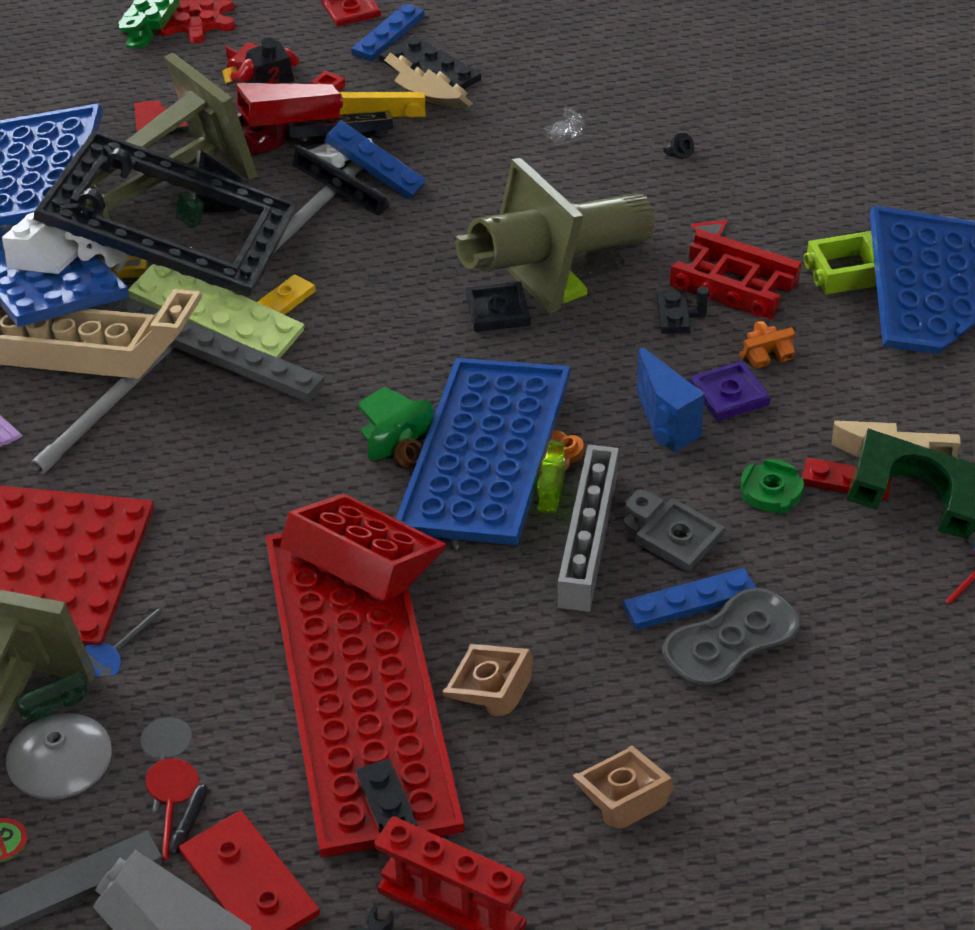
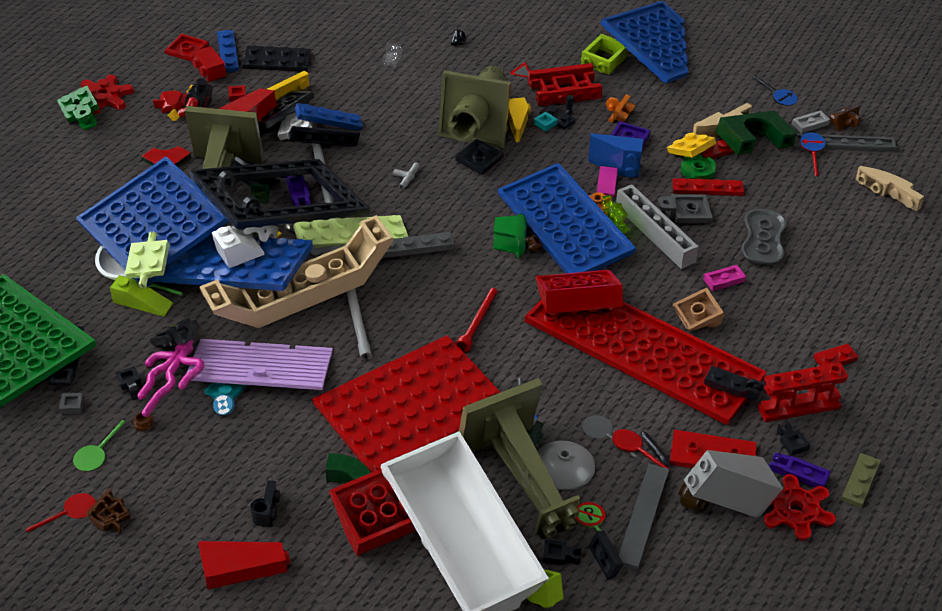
camera: 45 degrees left, 0 degrees up
yellow plate [258,274,316,315] -> none
tan slope [384,53,473,108] -> none
medium nougat slope [573,745,674,828] -> none
blue plate [623,568,756,630] -> none
none -> red brick [192,46,226,82]
none -> dark purple hinge [285,176,311,206]
none -> tan tile [305,264,325,283]
none -> light grey piece [393,163,420,189]
none -> red piece [455,288,497,352]
none -> yellow slope [508,97,531,142]
none -> teal plate [534,112,558,132]
none -> dark pink slope [597,166,618,197]
none -> yellow plate [667,133,716,158]
none -> red plate [672,178,744,196]
none -> dark pink plate [703,265,746,291]
none -> red plate [813,343,858,366]

